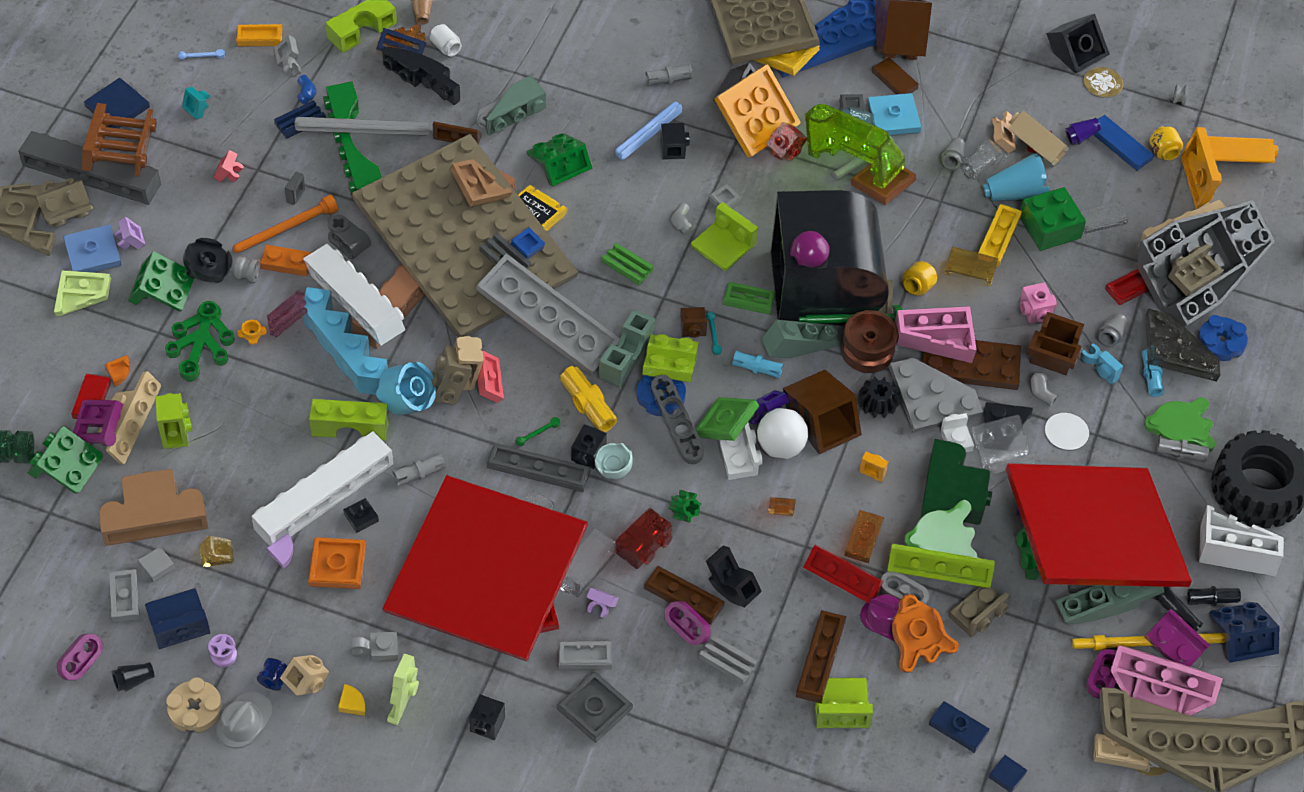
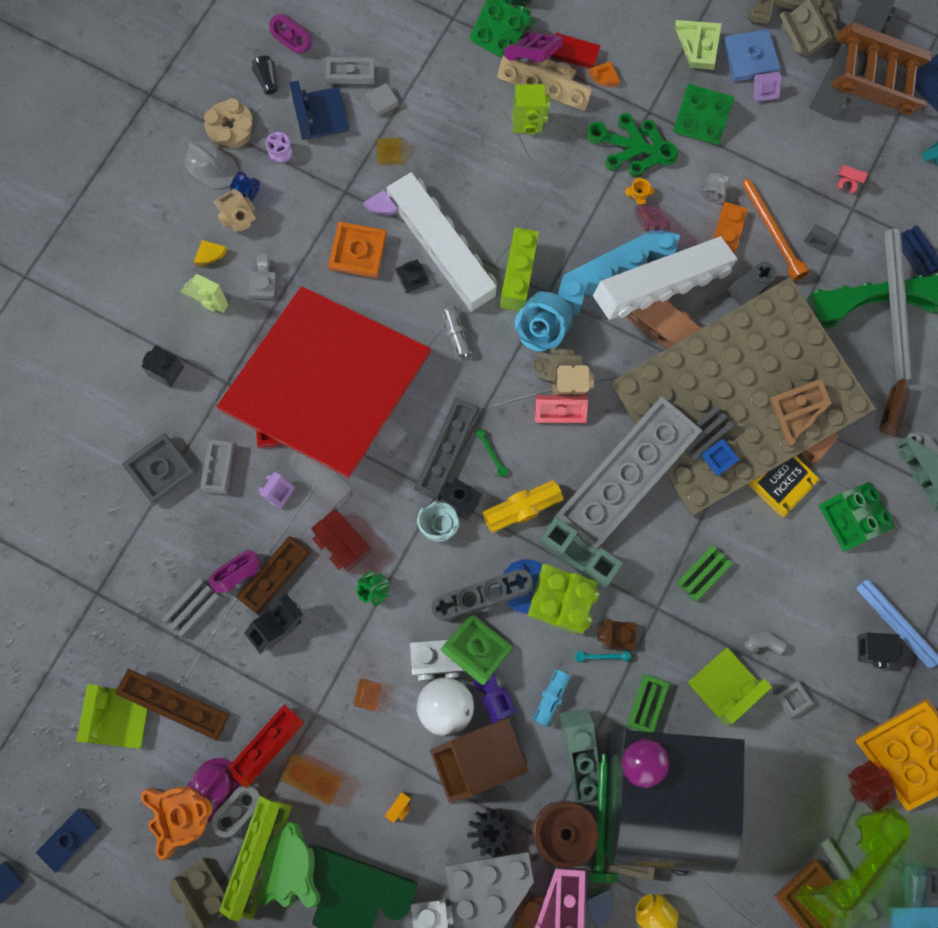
camera: 95 degrees right, 20 degrees up
medium nougat brick [99,469,209,546] -> none
black plate [183,238,232,283] -> none

